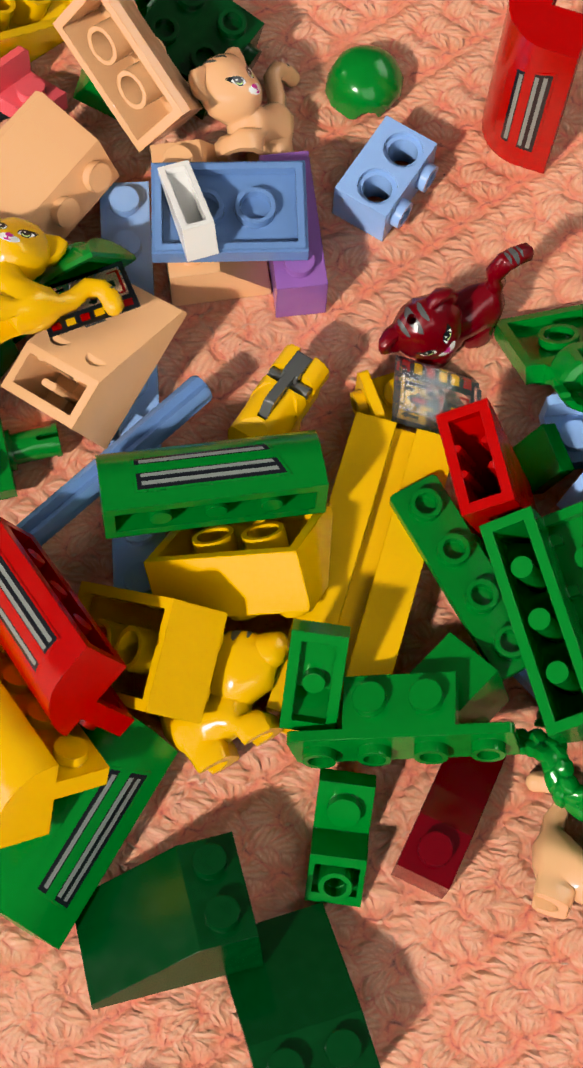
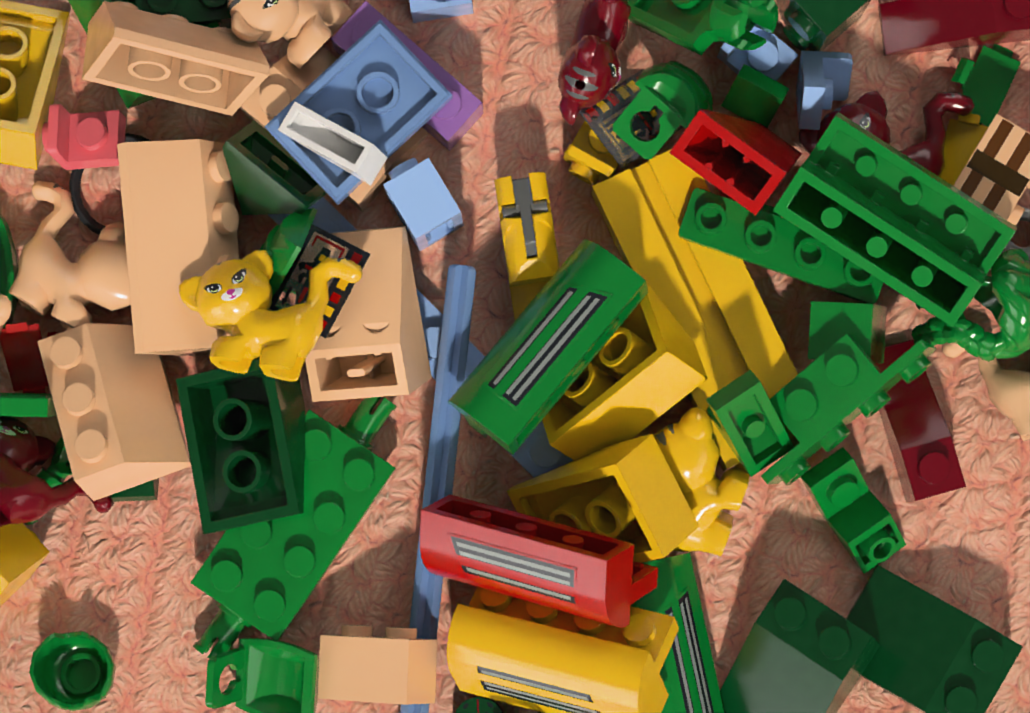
camera: 35 degrees left, 15 degrees up
none -> dark green slope [222,120,327,215]
none -> light blue brick [383,158,464,251]
none -> green piece [613,61,713,159]

